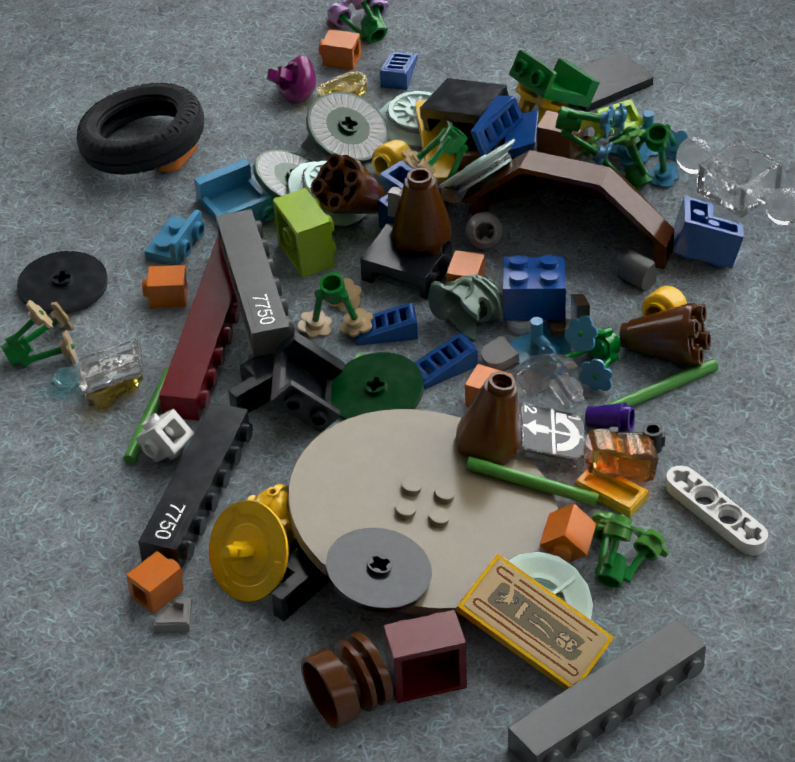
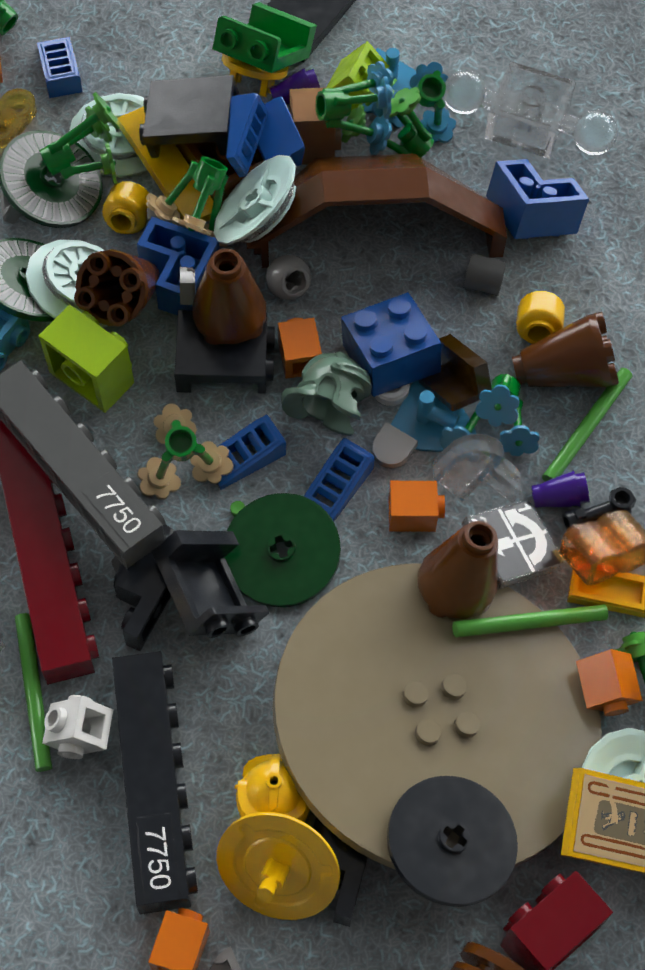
camera: 30 degrees left, 20 degrees up
none -> green plant [39,92,120,185]

